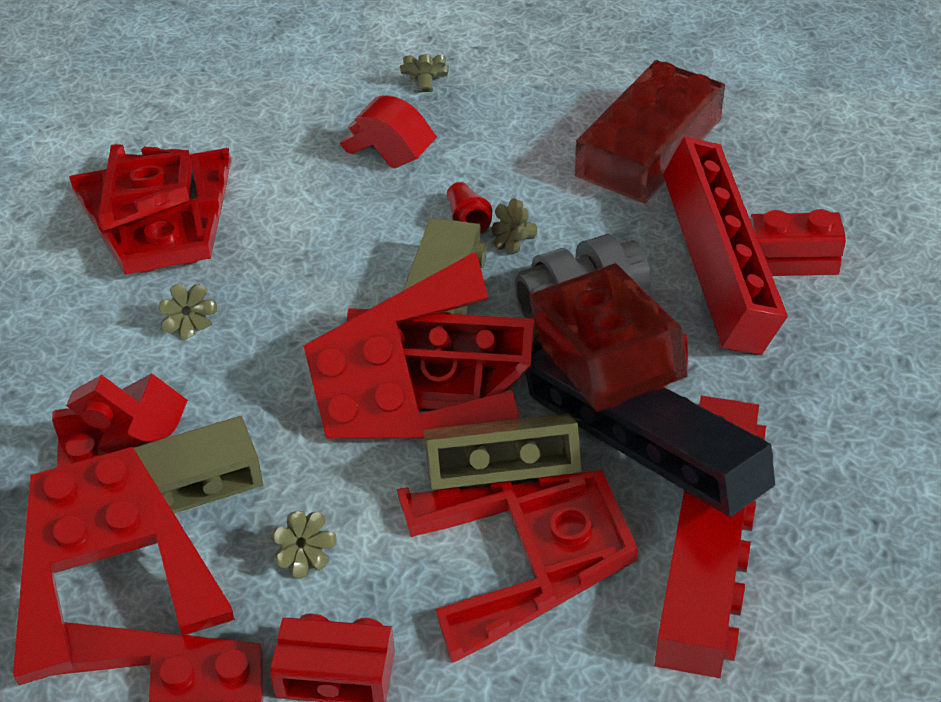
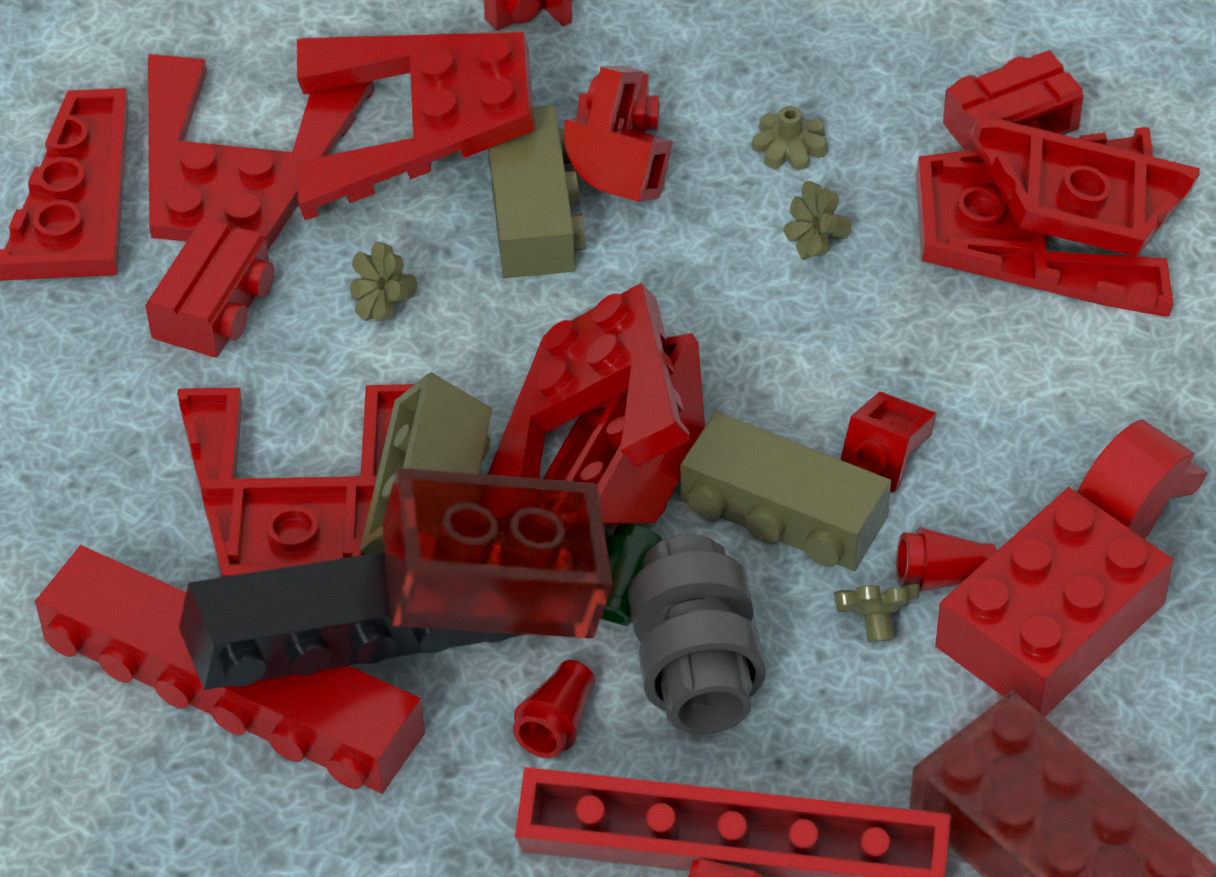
camera: 105 degrees right, 5 degrees up
none -> olive plant [751,106,828,170]
none -> red bracket [840,391,937,493]
none -> red brick [935,487,1174,723]
none -> red brick [943,50,1084,151]

